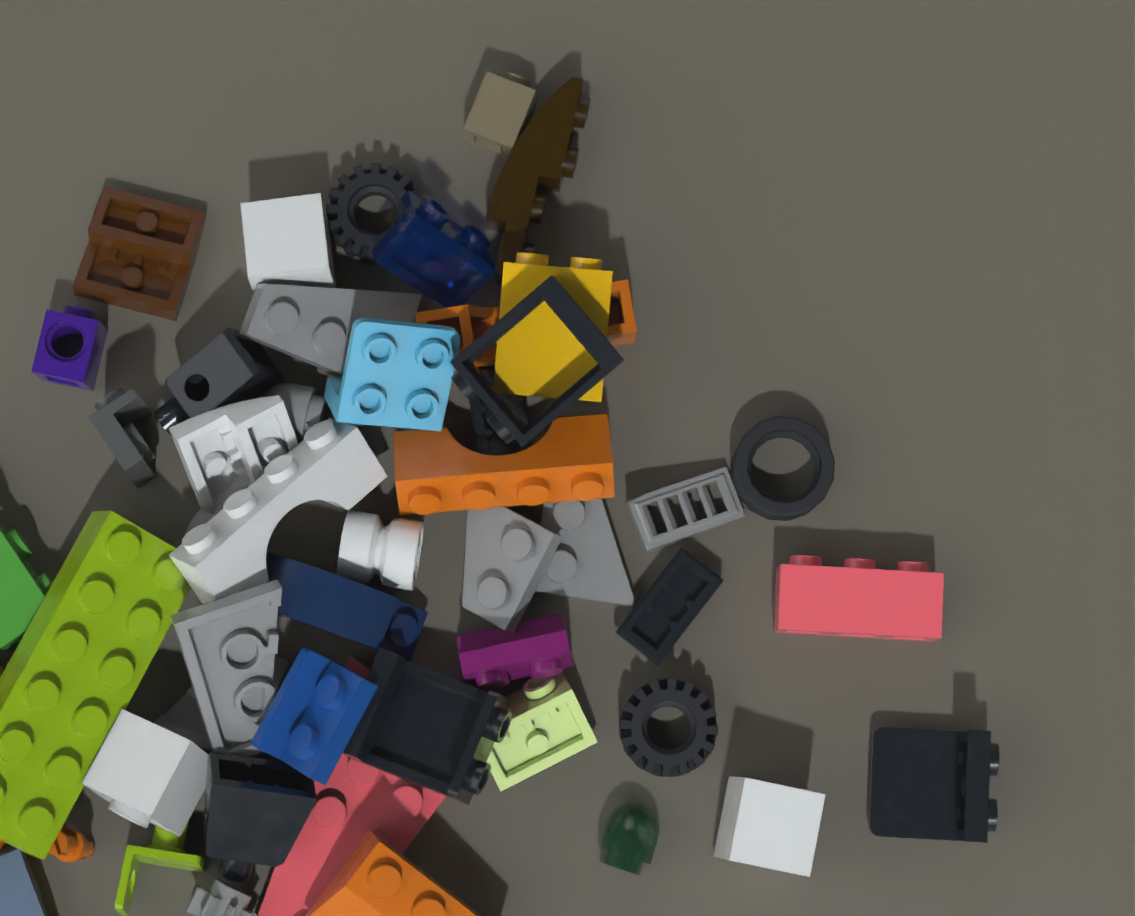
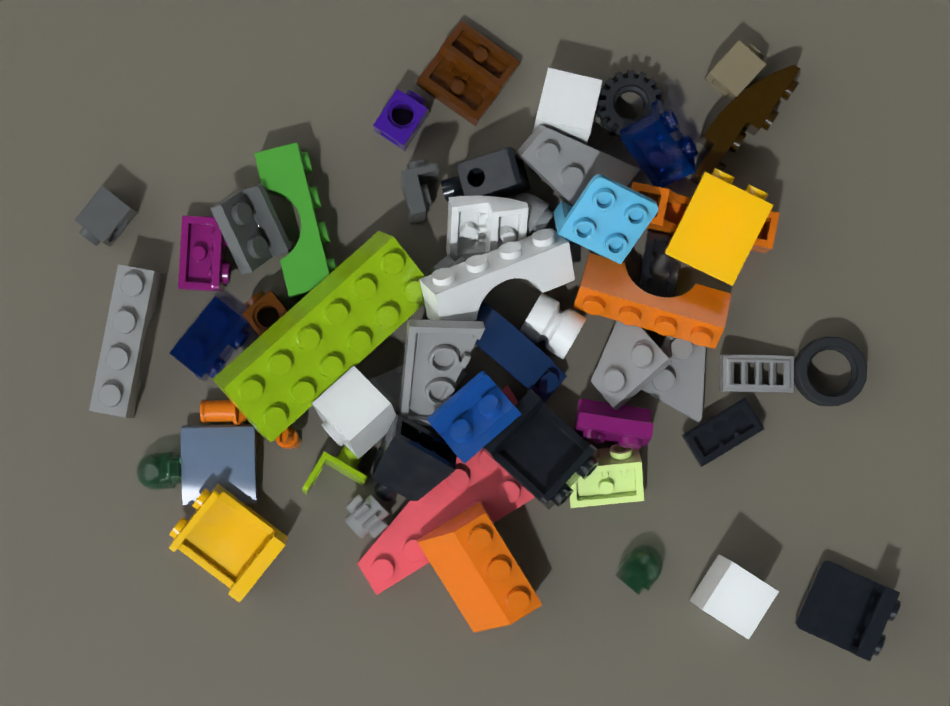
camera: 25 degrees right, 5 degrees up
black window [450,275,624,447] -> none
black tyre [619,678,718,777] -> none
coral brick [773,555,944,642] -> none

